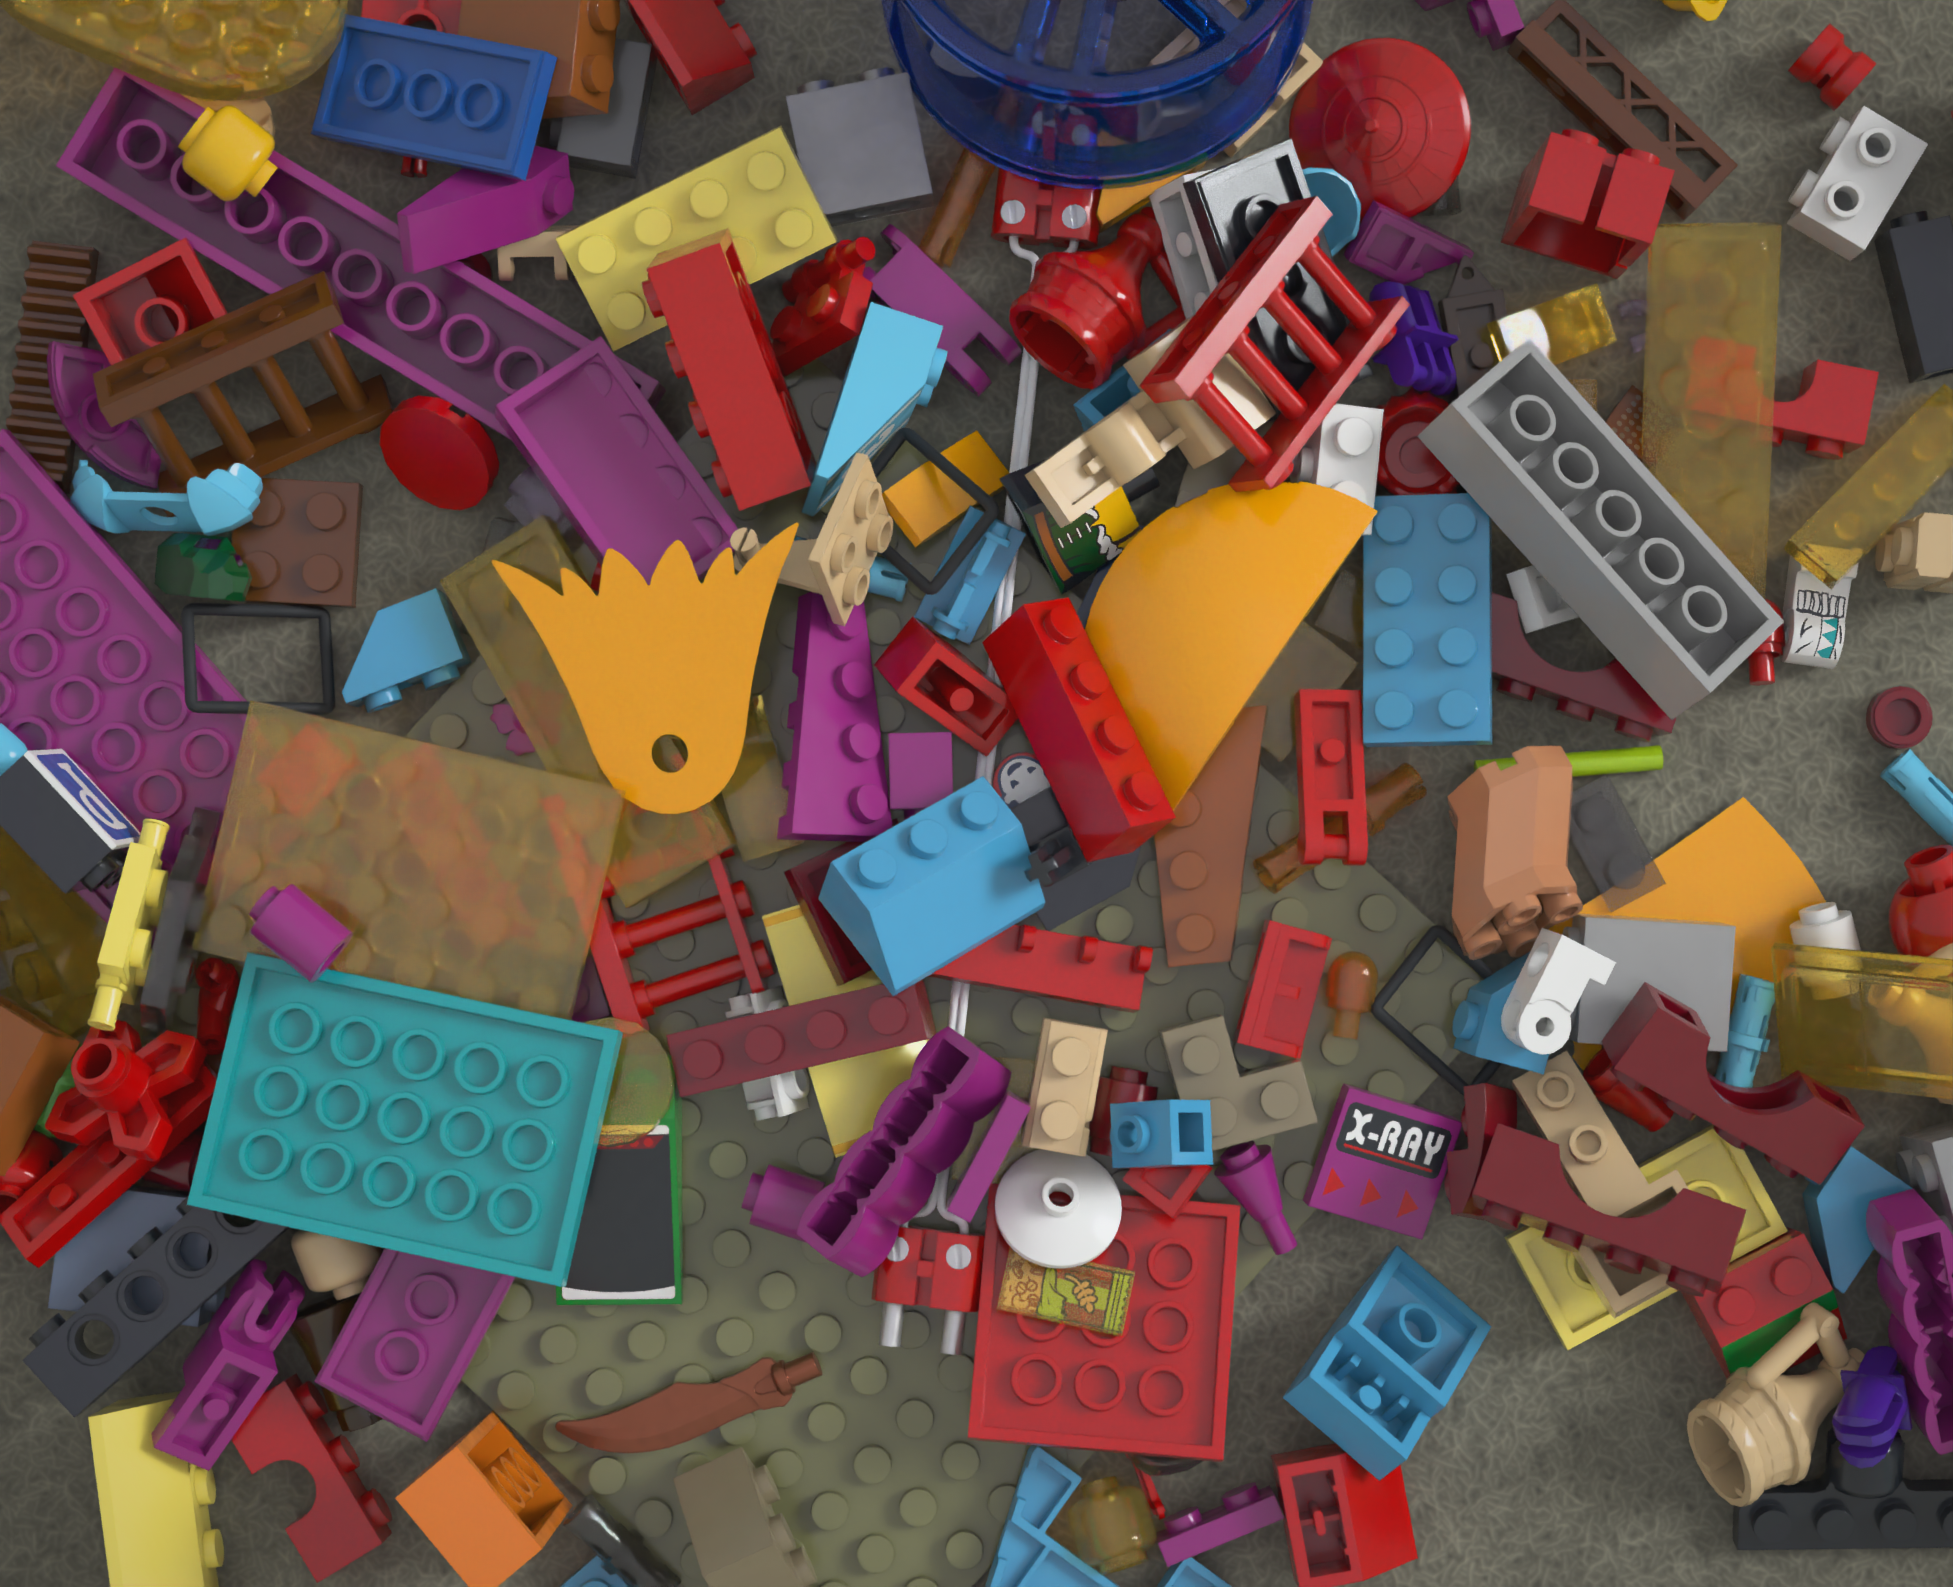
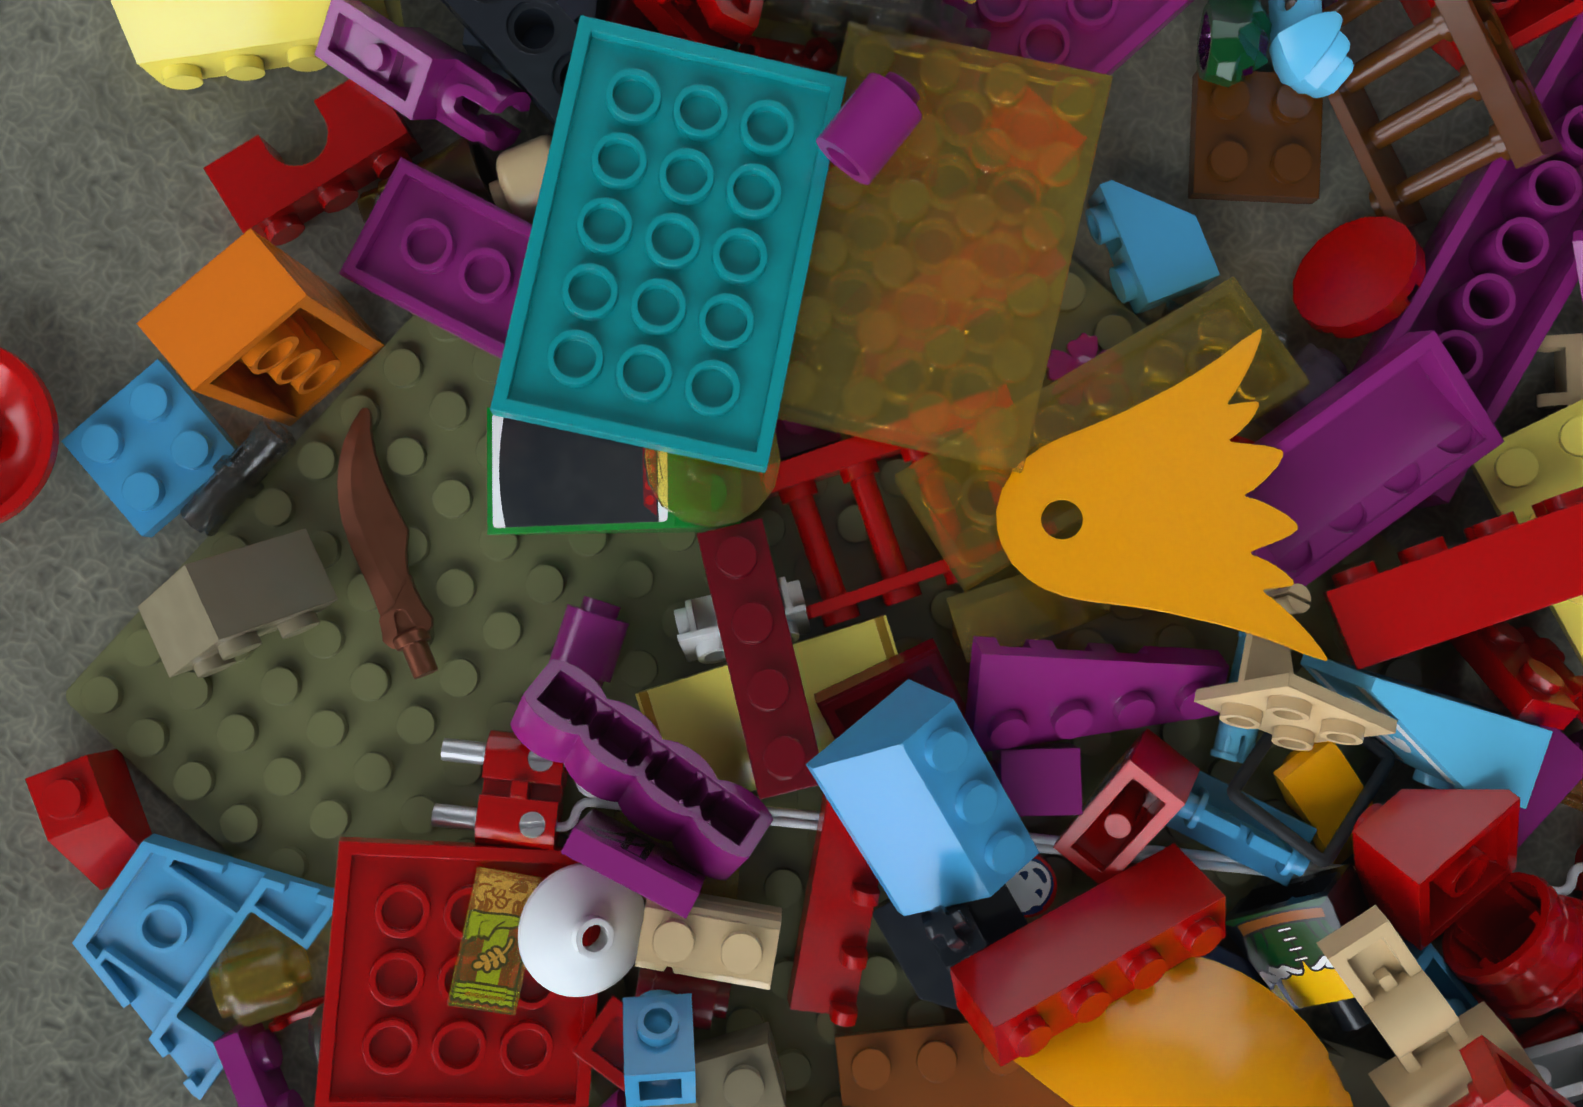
camera: 90 degrees right, 0 degrees up
black piece [181,603,336,715] -> none
none -> red slope [1352,789,1520,951]

